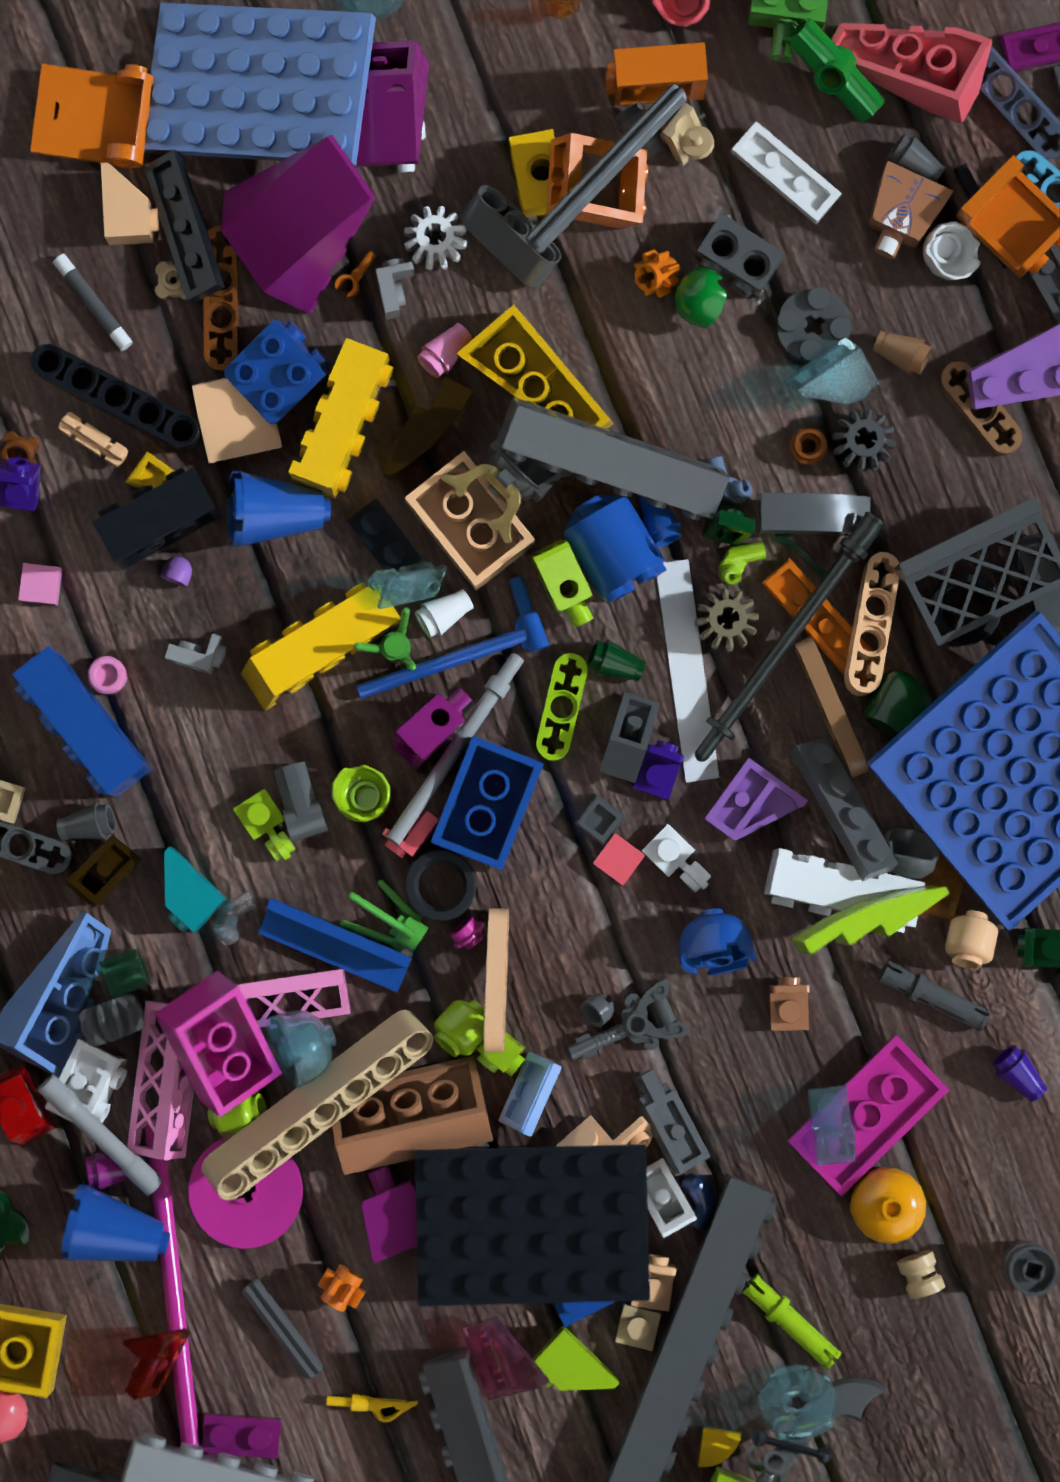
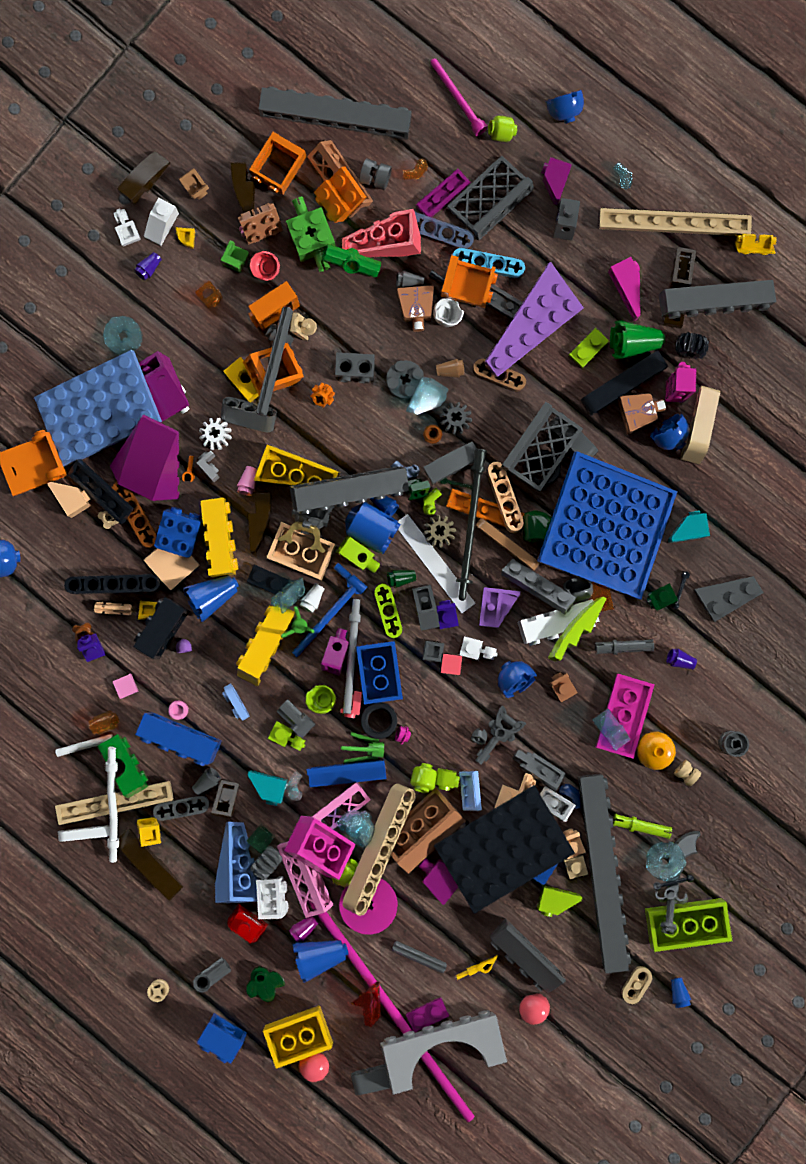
camera: 25 degrees left, 0 degrees up
light grey piece [37,1074,163,1196] -> none
dark grey bar [53,254,133,351] -> none
light grey bracket [165,634,226,675] -> none
orange gear [318,1264,366,1312] -> none
clear pink wing [461,1317,550,1401] -> none
light nougat beam [484,908,509,1052] -> none
green hair [674,267,727,329] -> none
yellow tile [697,1426,741,1467] -> none
white plate [731,121,842,224] -> none
light nougat head [945,910,998,969] -> none
none -> light blue plate [222,683,250,721]

